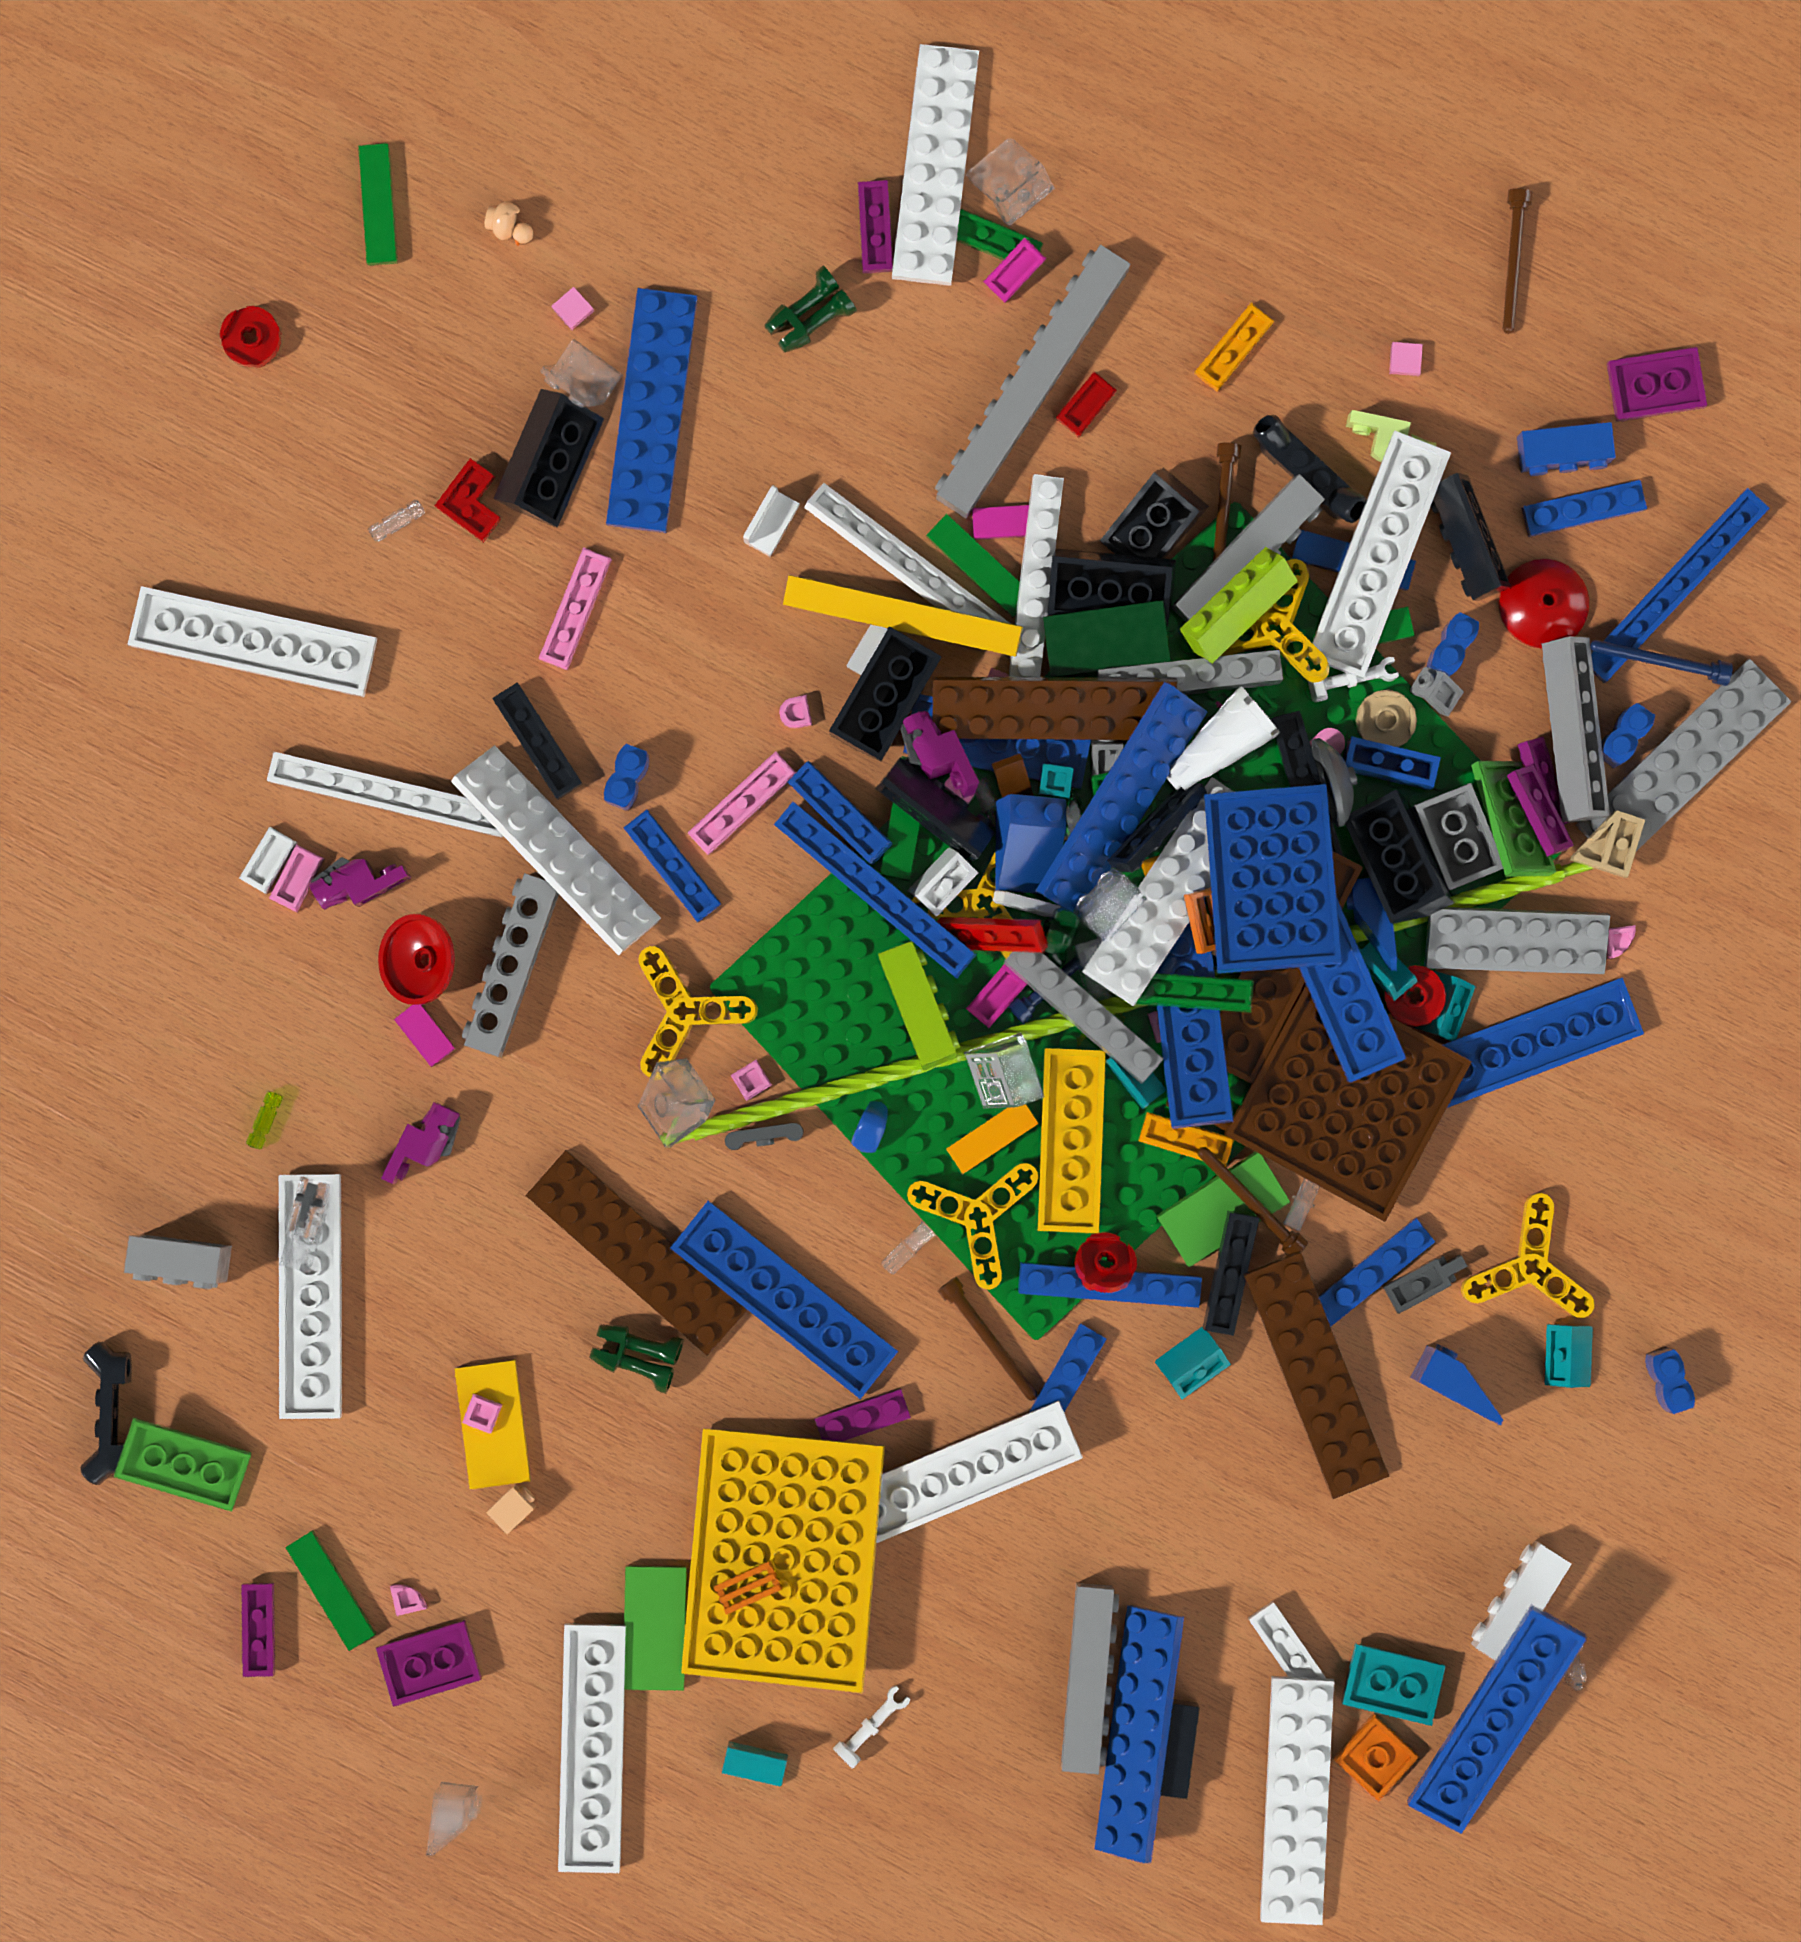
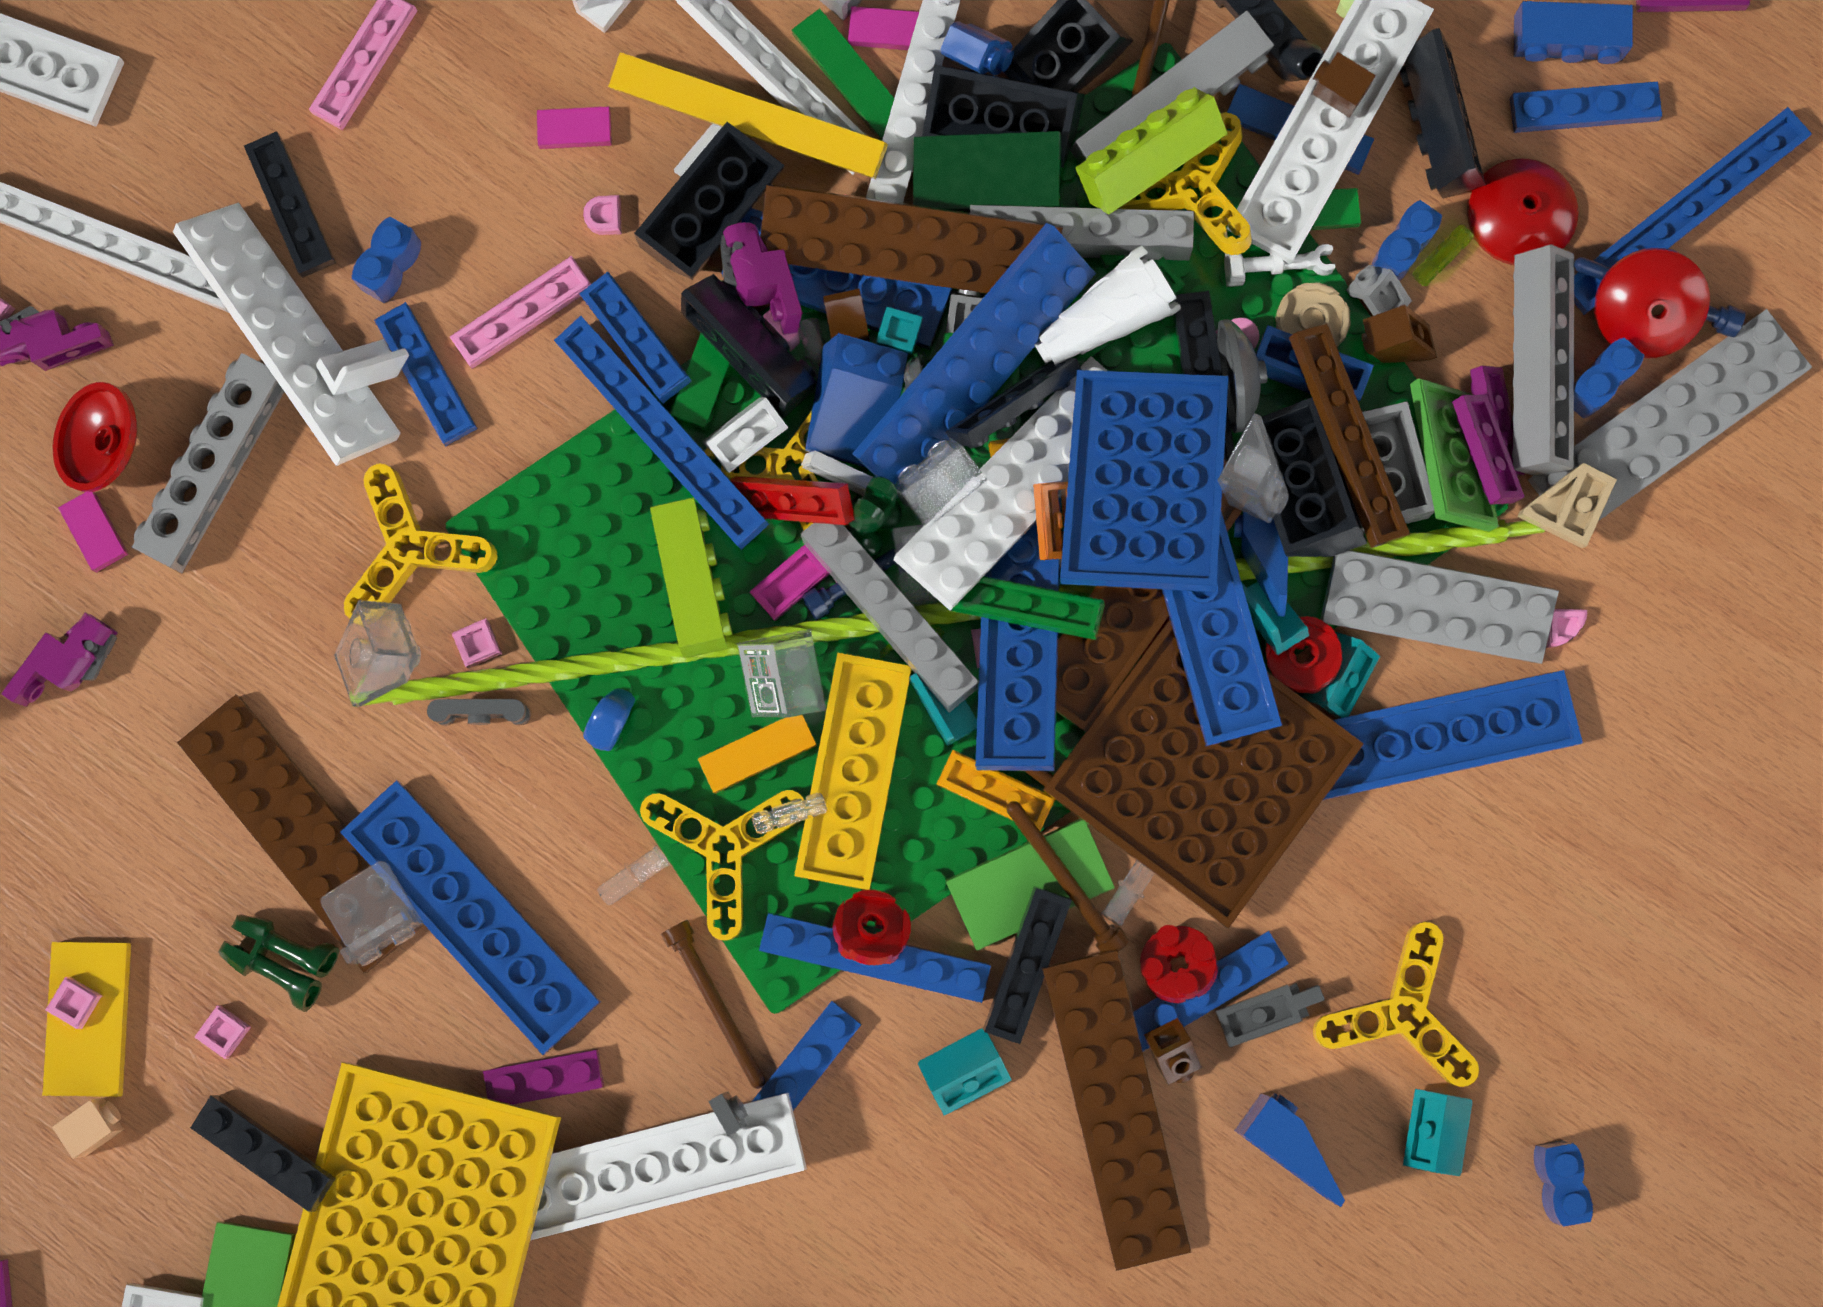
camera: 15 degrees right, 5 degrees down
orange tile [714,1561,783,1615] -> none
none -> black plate [190,1095,336,1212]
none -> bright pink tile [195,1005,251,1059]
none -> white panel [316,339,409,396]
none -> clear bracket [321,861,423,967]
none -> dark pink tile [537,106,612,149]
none -> dark grey plate [708,1091,748,1136]
none -> clear axle [752,793,827,834]
none -> blue brick [940,21,1013,75]
none -> red plate [1140,925,1218,1003]
none -> reddish brown brick [1144,1018,1202,1085]
none -> clear slope [1218,413,1289,523]
none -> reddish brown plate [1289,324,1410,548]
none -> reddish brown brick [1312,52,1376,118]
none -> reddish brown slope [1362,304,1437,363]
none -> clear neon green axle [1412,224,1474,286]
none -> red dish [1595,248,1710,358]

